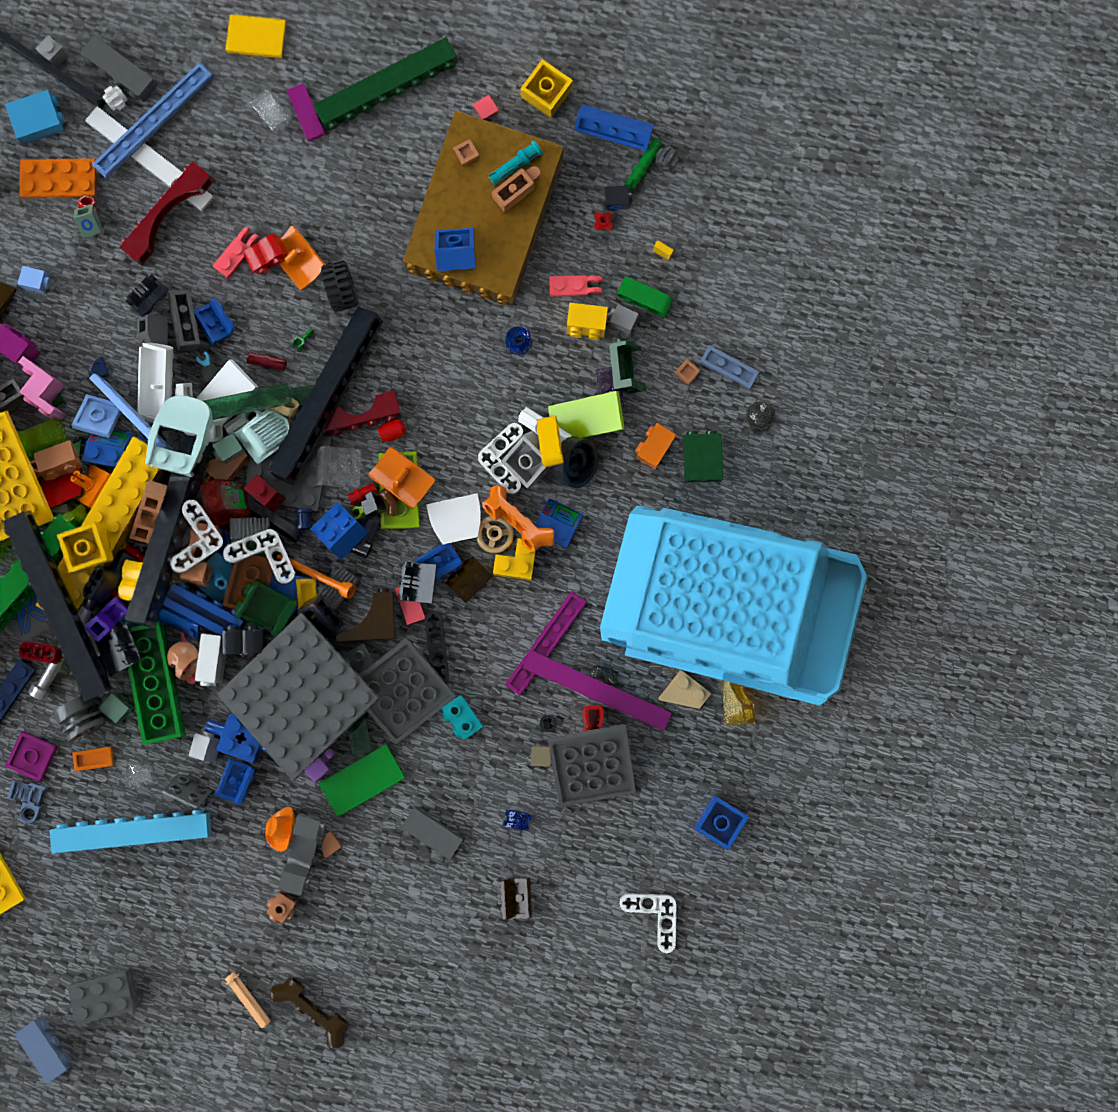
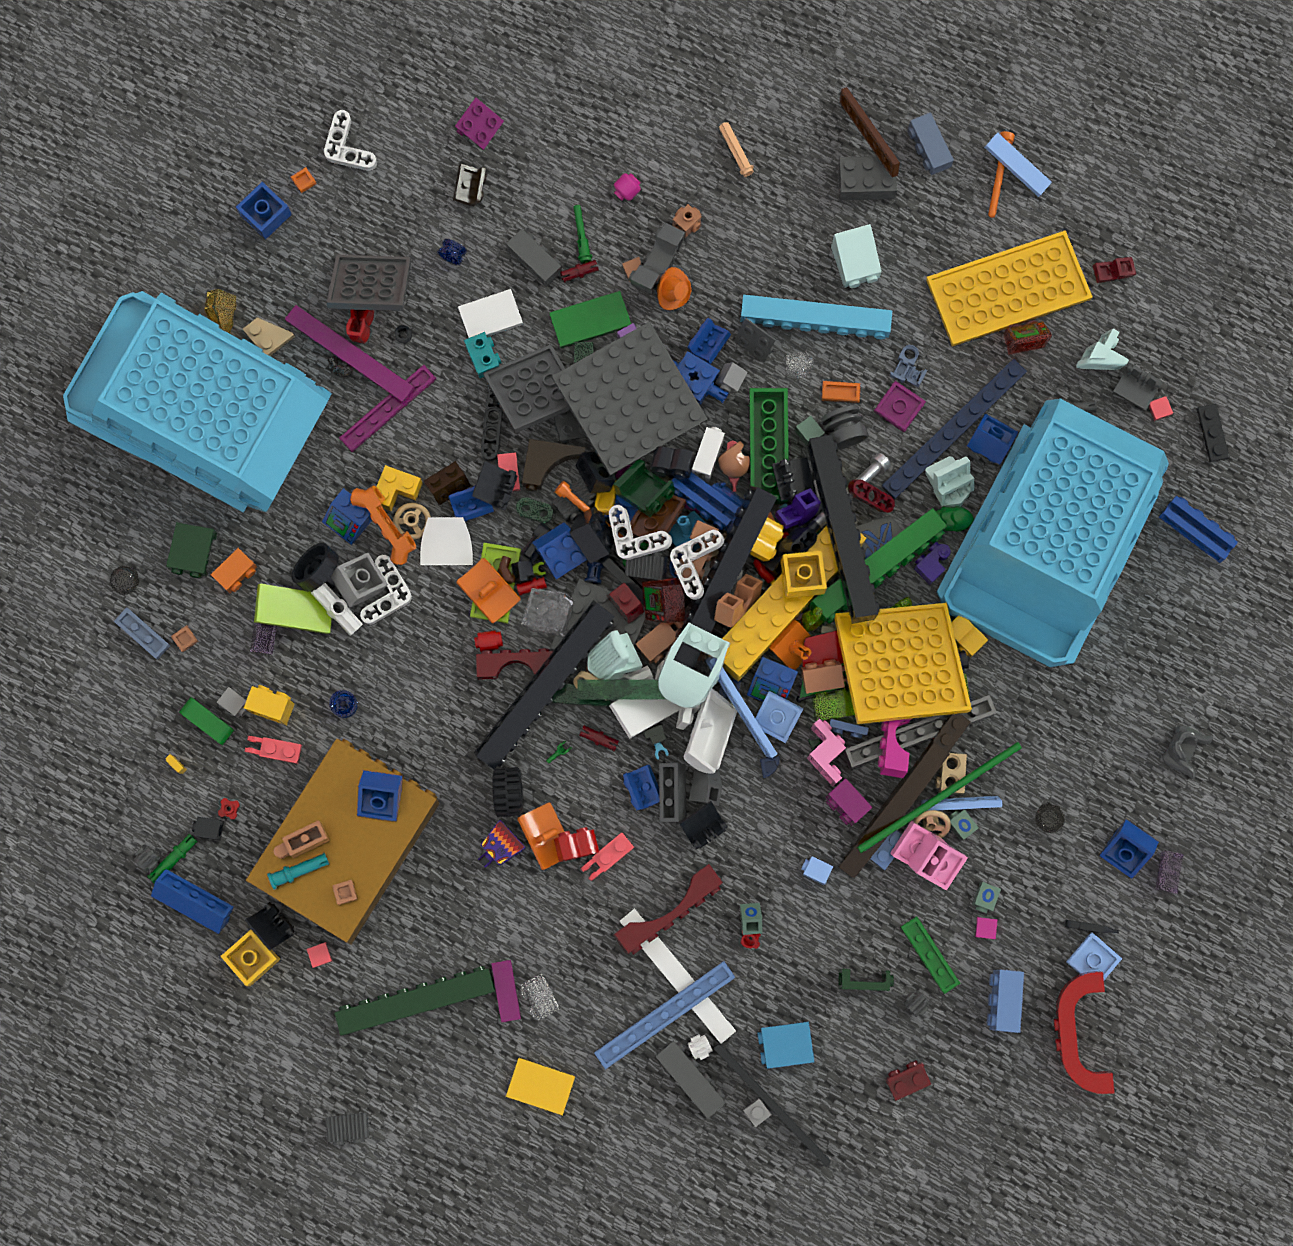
camera: 170 degrees left, 5 degrees down
orange plate [20,158,97,198] -> none
sand green brick [213,433,246,464] -> none
dark brown plate [271,976,350,1049] -> none
dark tan tile [531,746,551,766] -> none
yellow beam [536,415,564,467] -> none
dark green panel [609,338,646,394] -> none
none -> black hinge [244,902,295,950]
none -> orange tile [291,167,317,193]
none -> magenta hinge [455,97,504,150]
none -> white tile [458,289,523,338]
none -> torso [478,820,526,868]
none -> clear green plate [516,497,553,523]
none -> dark red pin [560,260,599,283]
none -> black brick [570,506,614,563]
none -> green pin [573,205,592,264]
none -> dark pink head [614,173,641,201]
none -> medium blue plate [829,719,869,739]
none -> light aqua slope [831,224,882,288]
none -> reddish brown tile [840,87,900,178]

